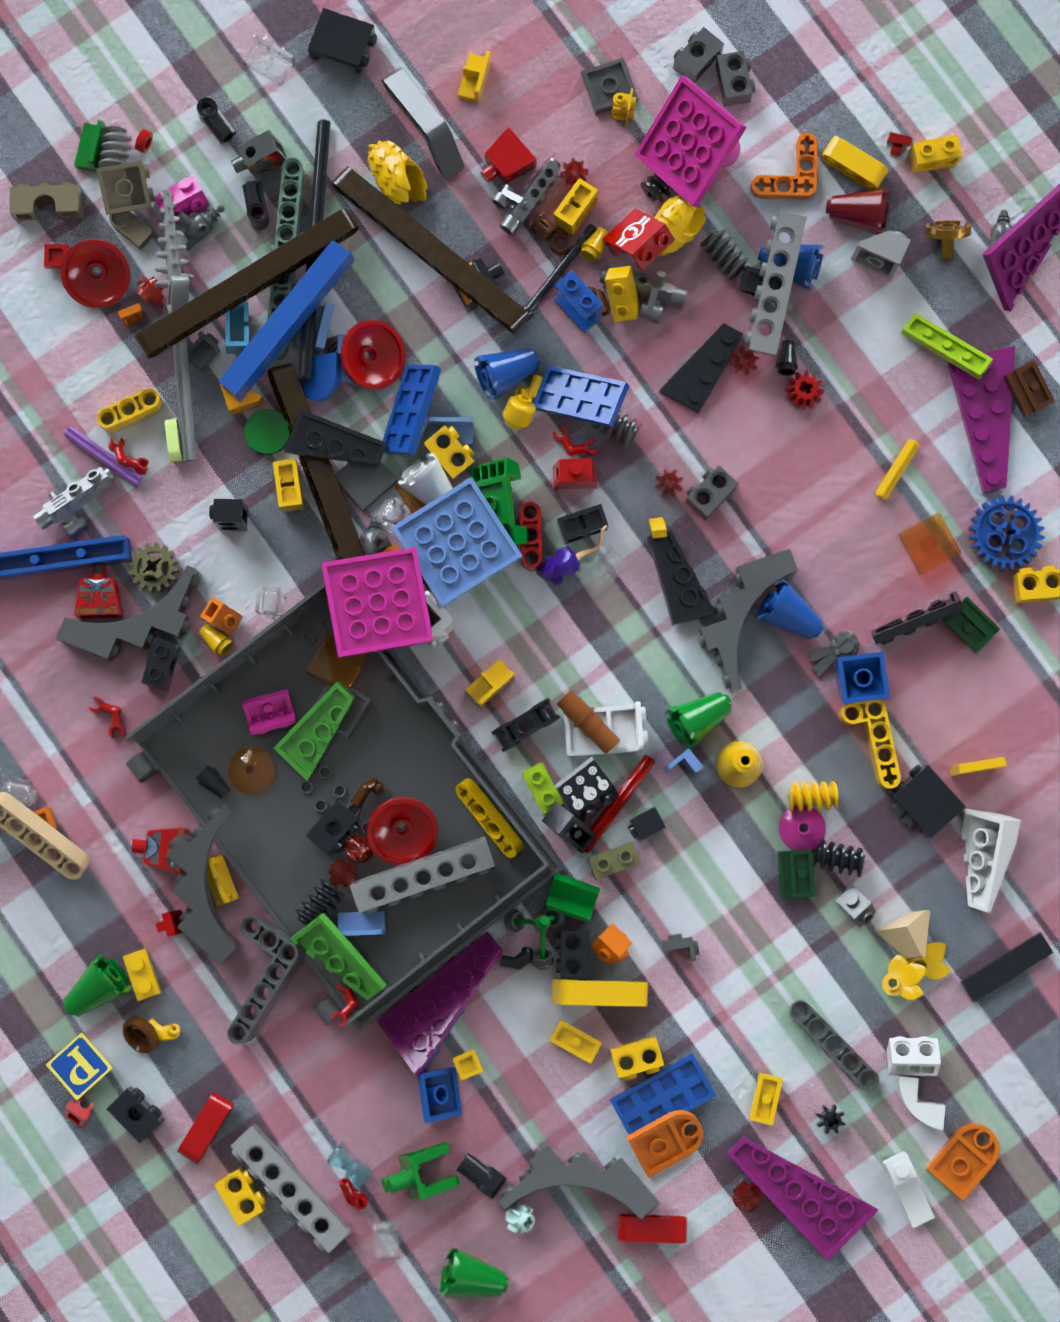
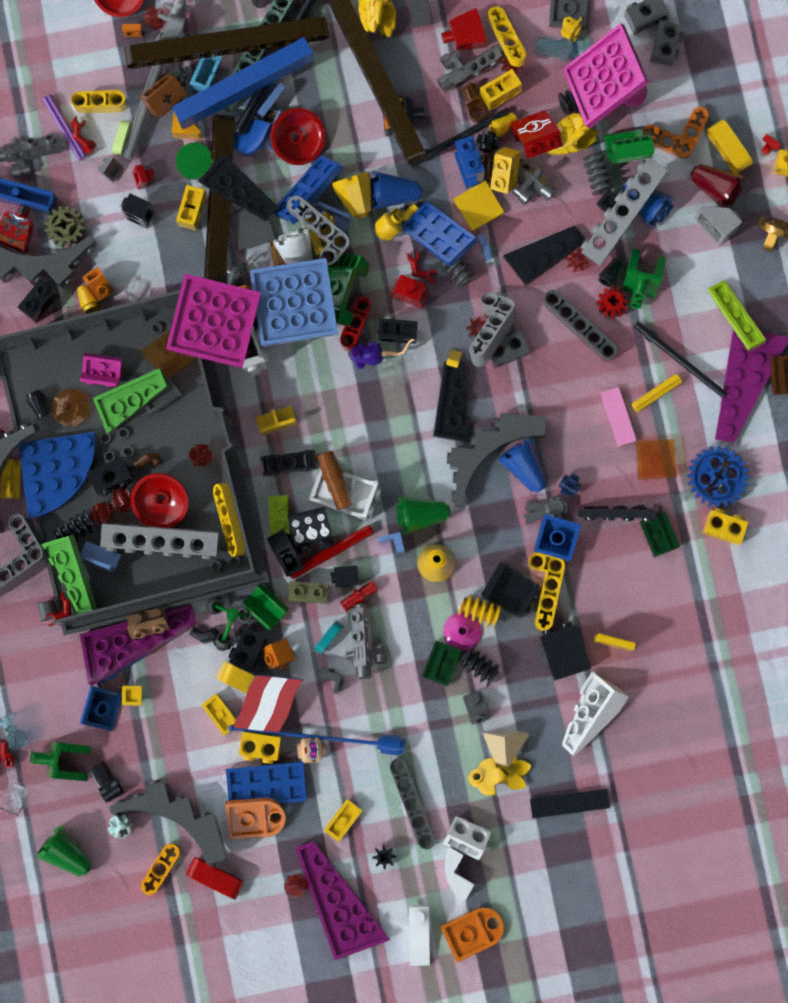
camera: 30 degrees right, 0 degrees up
none -> blue plate [19,432,96,519]
none -> dark grey tile [98,156,124,182]
none -> medium nougat bracket [127,606,169,639]
none -> red tile [132,164,155,190]
none -> dark orange brick [139,73,187,118]
none -> light orange beam [141,843,181,895]
none -> clear red gear [189,444,213,467]
none -> flag [228,674,405,756]
none -> light grey beam [287,196,350,266]
none -> light nougat head [297,738,326,763]
none -> teal beam [313,620,344,654]
none -> yellow cone [332,171,371,219]
none -> red pin [340,581,378,612]
none -> flat silver piece [345,604,389,679]
none -> yellow tile [453,180,504,232]
none -> light grey beam [469,292,517,367]
none -> black gear [476,130,499,153]
none -> medium blue tile [477,234,492,261]
none -> black panel [481,561,541,619]
none -> yellow beam [488,6,526,67]
none -> clear light blue piece [535,36,573,61]
none -> dark grey beam [543,290,617,362]
none -> dark blue gear [558,473,582,498]
none -> bright pink tile [600,387,637,447]
none -> green plate [603,129,655,164]
none -> green piece [622,248,666,309]
none -> black bar [634,321,727,398]

